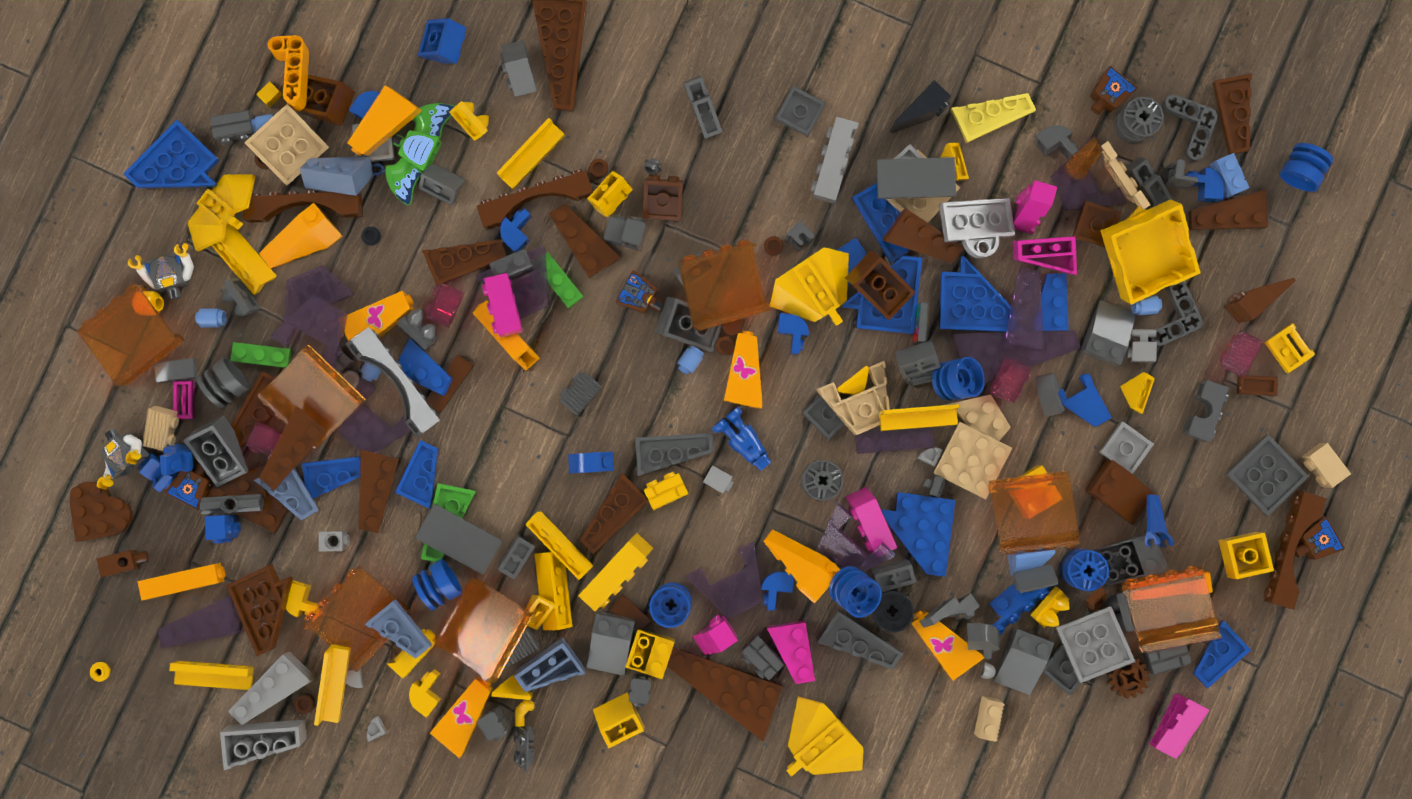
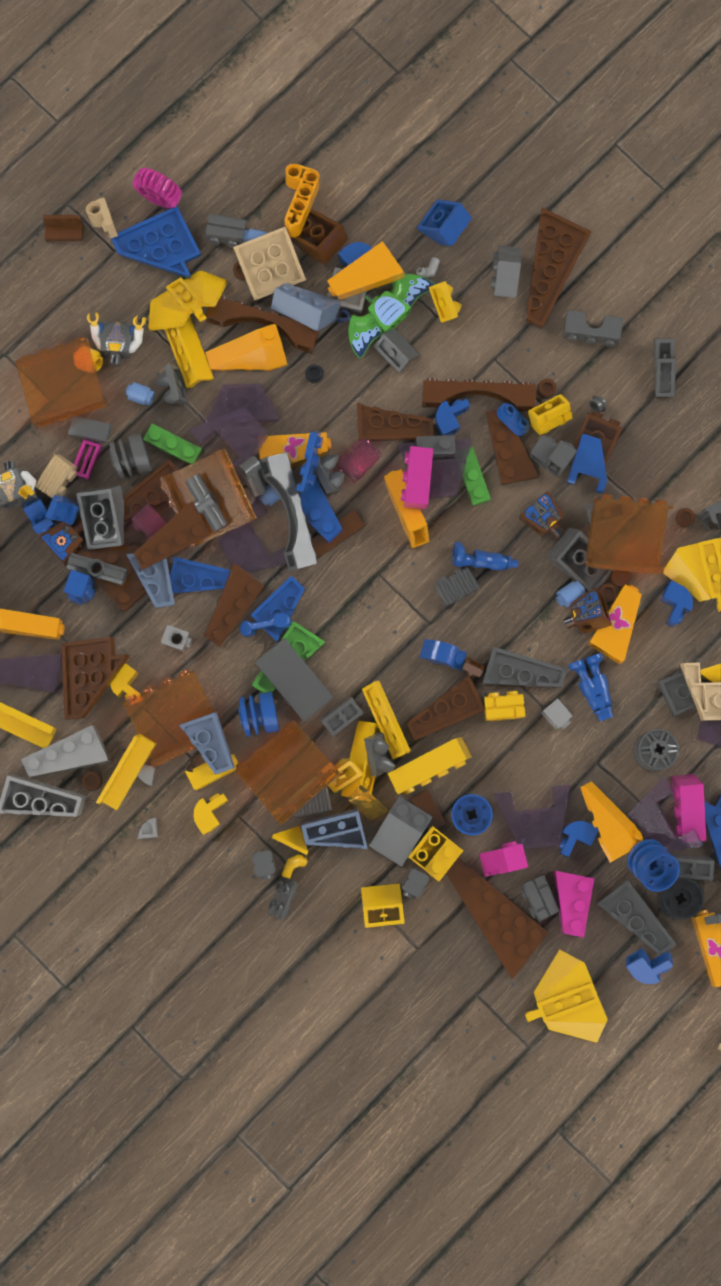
camera: 20 degrees right, 5 degrees down
yellow slope [256,81,283,108] -> none
light orange slope [430,676,493,758] -> none
yellow panel [497,118,565,190] -> none
none -> reddish brown panel [43,215,83,241]
none -> tan plate [86,198,118,238]
none -> dark pink gear [132,168,182,209]
none -> dark grey piece [185,473,228,532]
none -> dark grey piece [236,456,267,497]
none -> blue bar [240,613,292,637]
none -> blue wing [296,431,323,492]
none -> clear yellow slope [348,785,389,821]
none -> dark grey tile [364,733,395,776]
none -> light grey arm [416,257,440,279]
none -> blue piece [452,541,518,571]
none -> reddish brown plate [463,658,485,677]
none -> blue plate [497,403,530,436]
none -> dark grey arch [562,310,623,347]
none -> torso [564,588,612,633]
none -> blue flag [567,434,607,493]
none -> brick [626,948,673,984]

